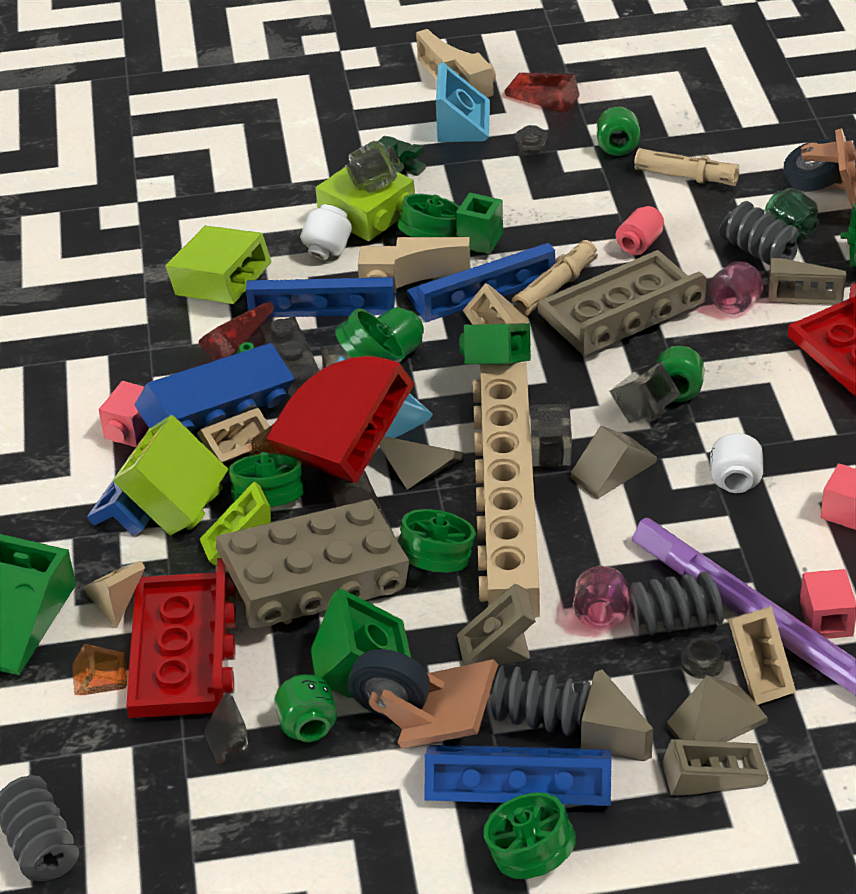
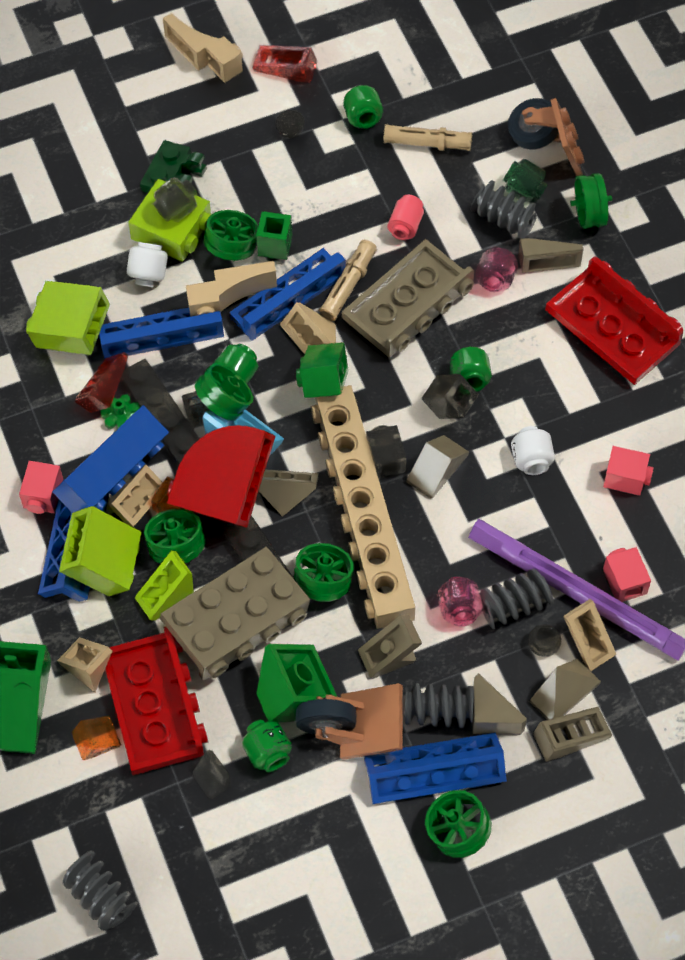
camera: 15 degrees left, 20 degrees up
medium azure slope [436,62,490,142] -> none

